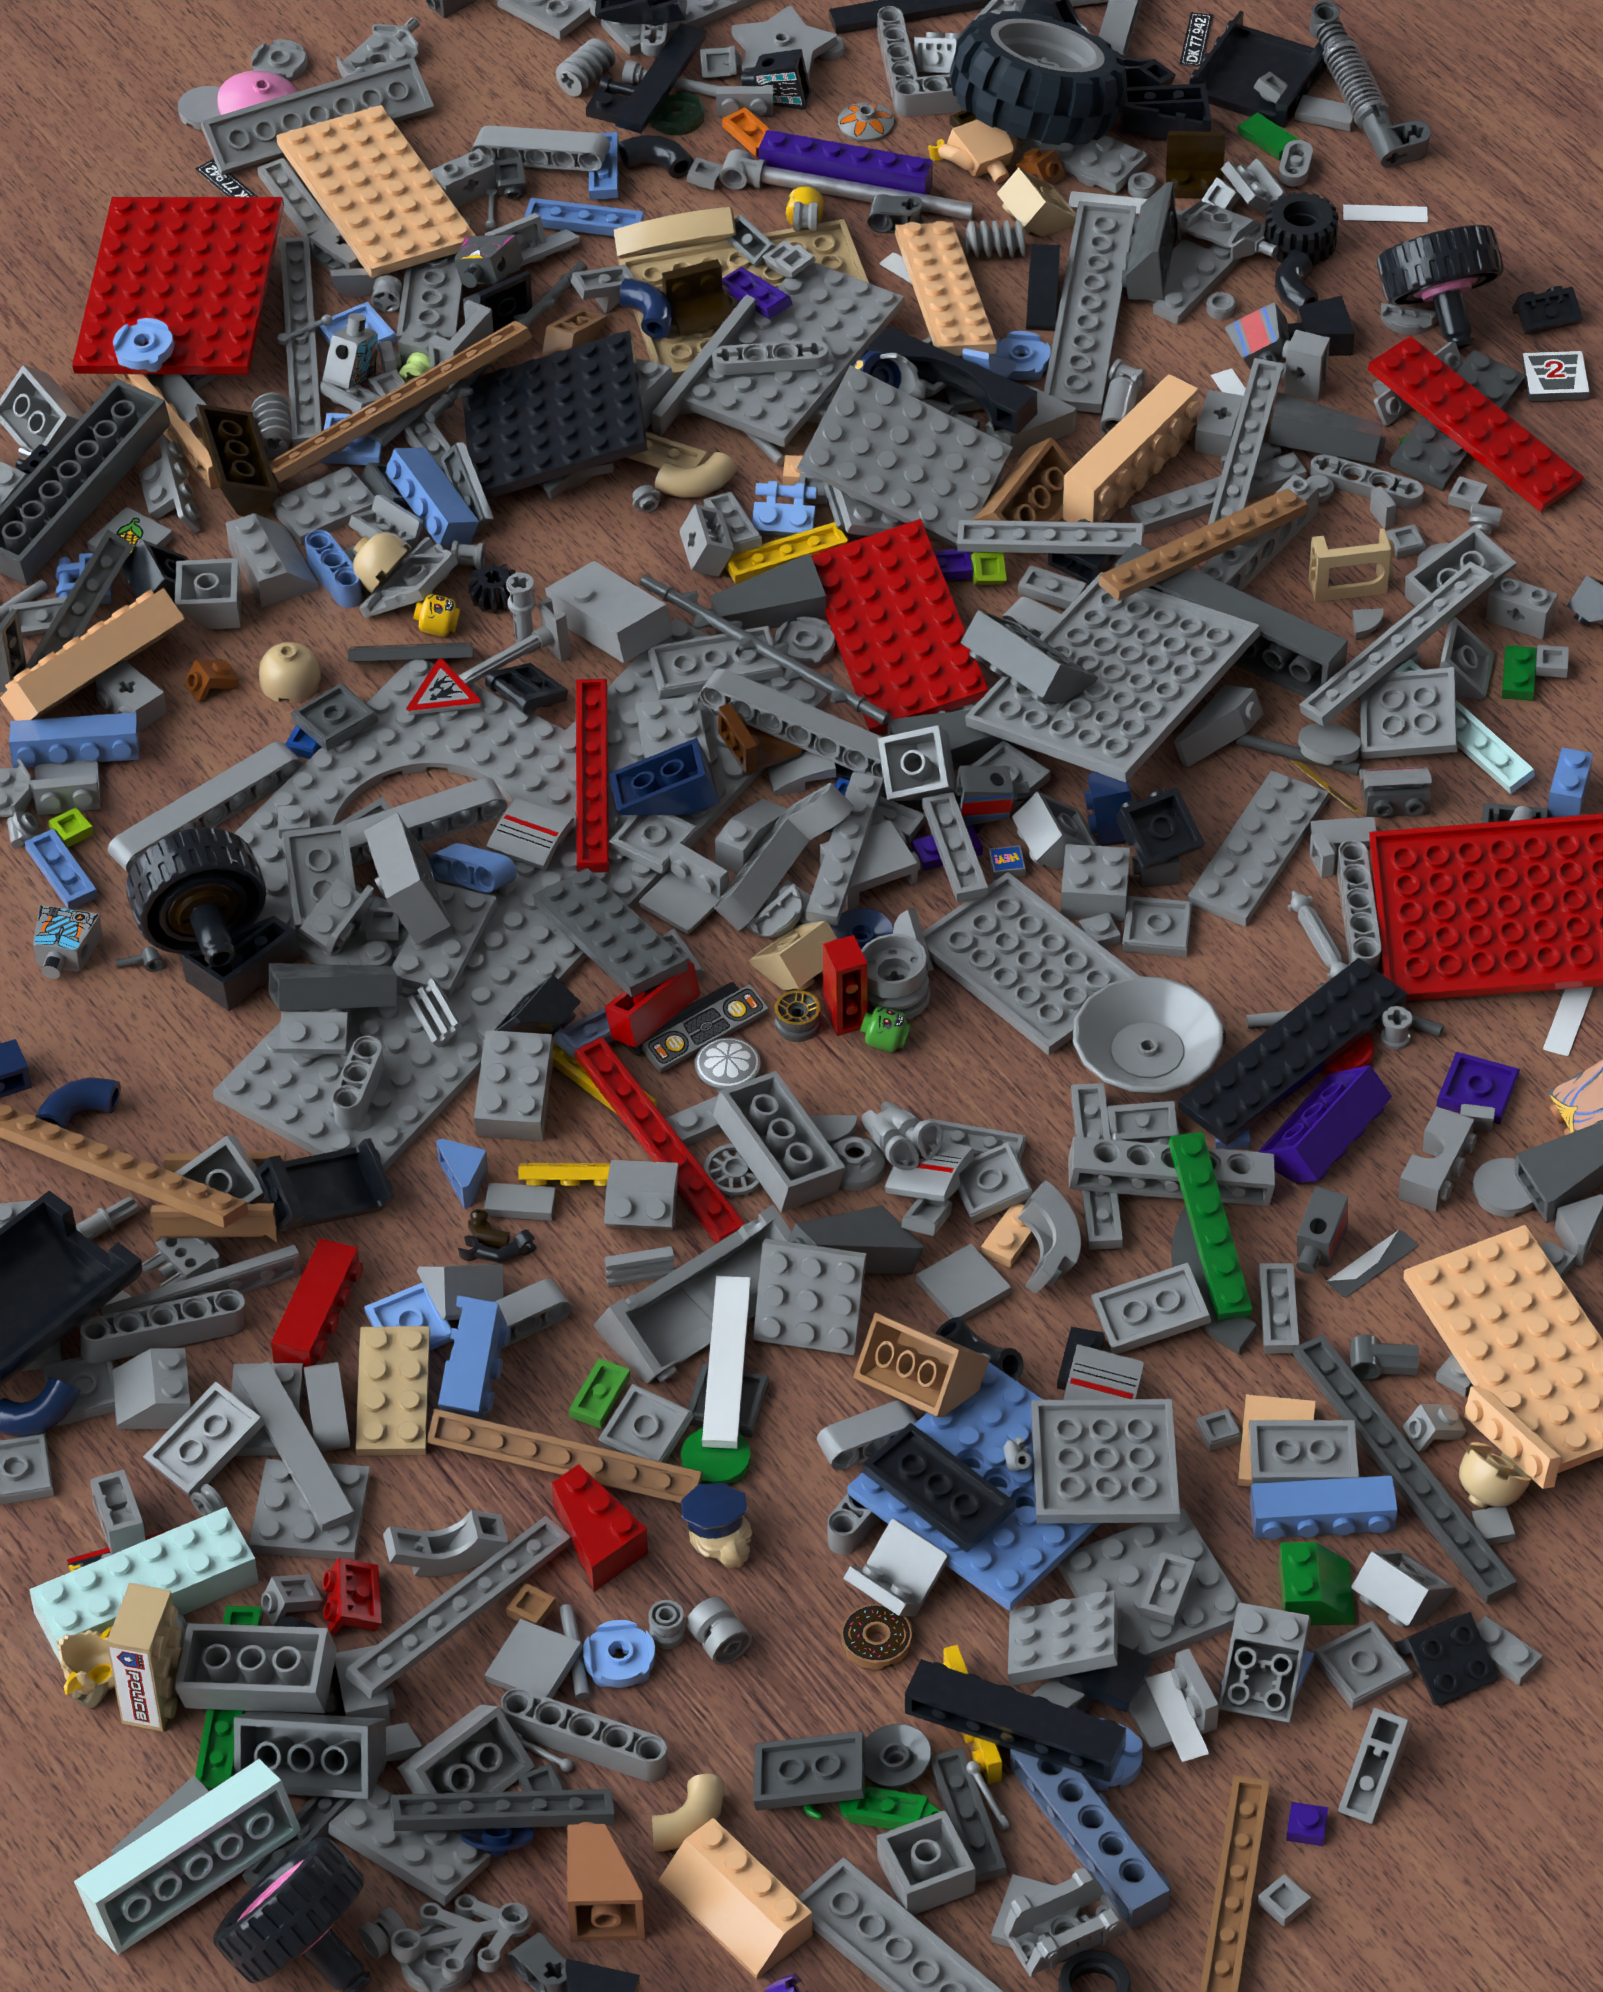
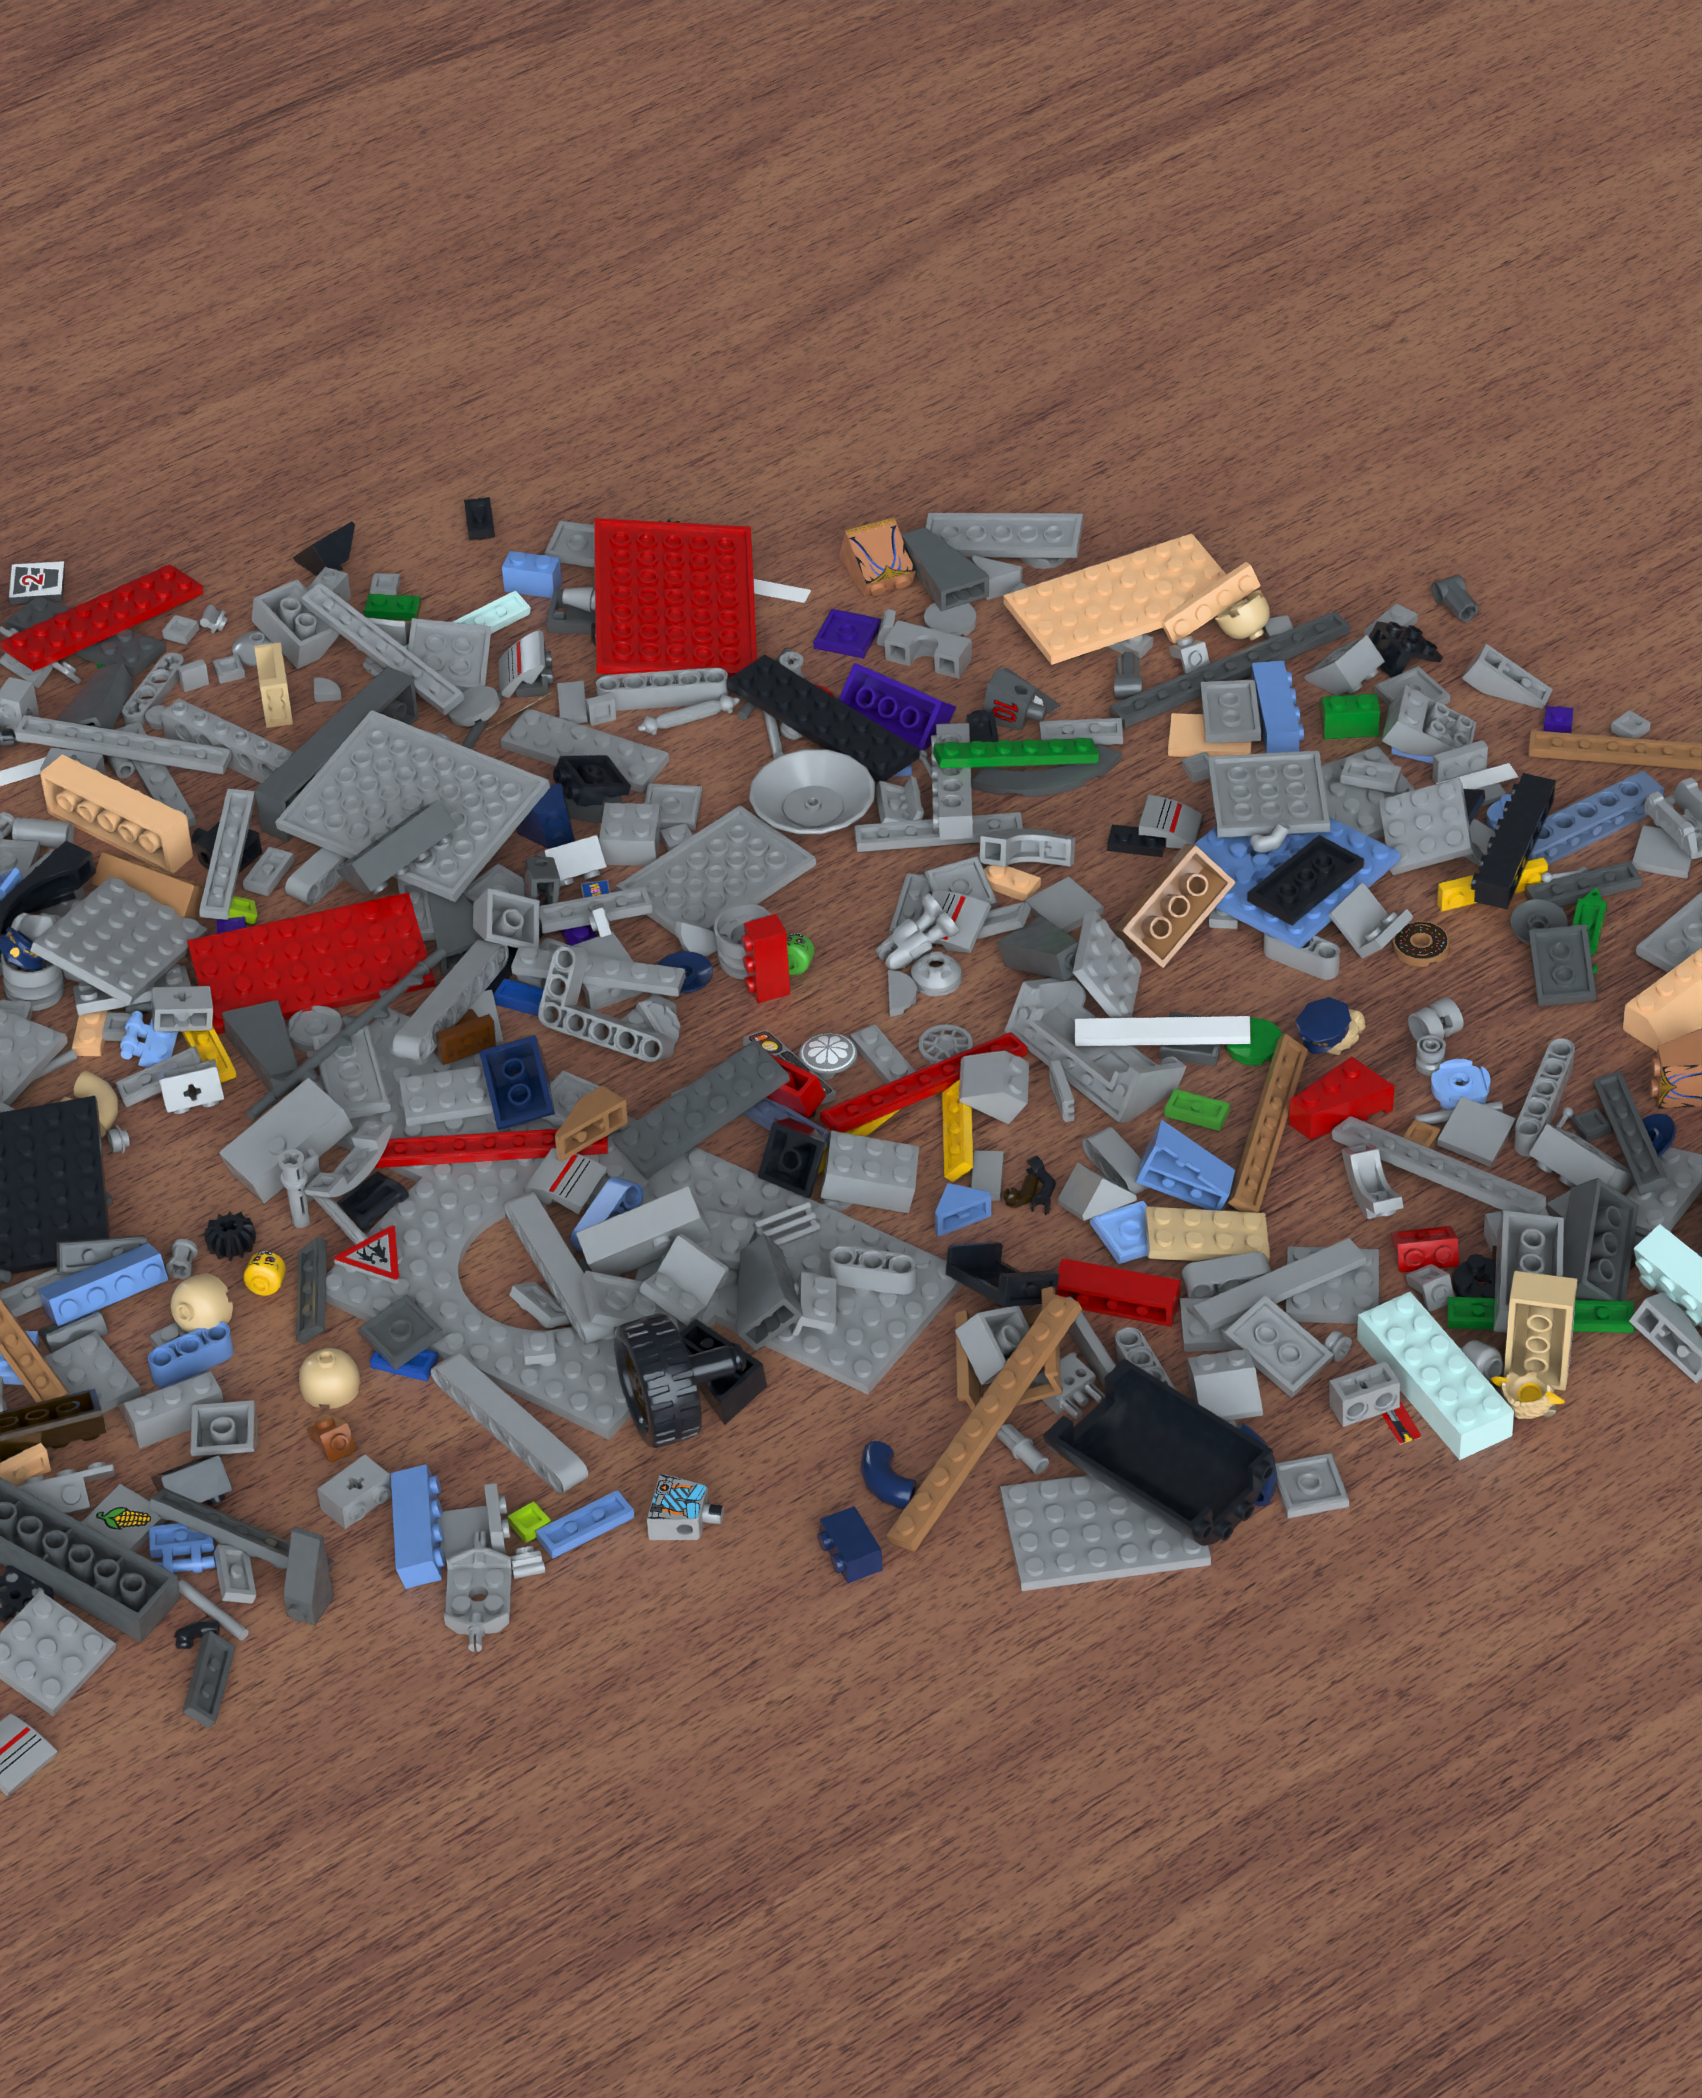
camera: 90 degrees left, 5 degrees down
light nougat brick [0,588,185,721] -> none
dark grey hand [116,946,163,972] -> none
light grey bracket [349,494,423,548] -> none
light grey wing [359,537,458,618] -> none
light grey tile [598,1384,694,1463] -> none
light grey bracket [639,842,728,934] -> none
tan cylinder [652,1774,724,1852] -> none
light grey brick [713,1071,845,1213] -> none
light grey slope [715,799,788,874] -> none
tan slope [748,920,837,990] -> none
dark grey wheel [775,990,821,1042] -> none
light grey beam [816,1400,918,1470] -> none
light grey brick [877,1810,976,1915] -> none
black cylinder [935,1317,1024,1381] -> none
light grey plate [1091,1262,1211,1354] -> none
medium nougat plate [1098,488,1308,601] -> none
none -> light grey brick [151,986,213,1032]
none -> light grey slope [304,1121,393,1197]
none -> medium nougat slope [555,1086,628,1162]
none -> plate [588,903,612,937]
none -> black bracket [965,710,999,742]
none -> dark grey piece [1432,575,1479,623]

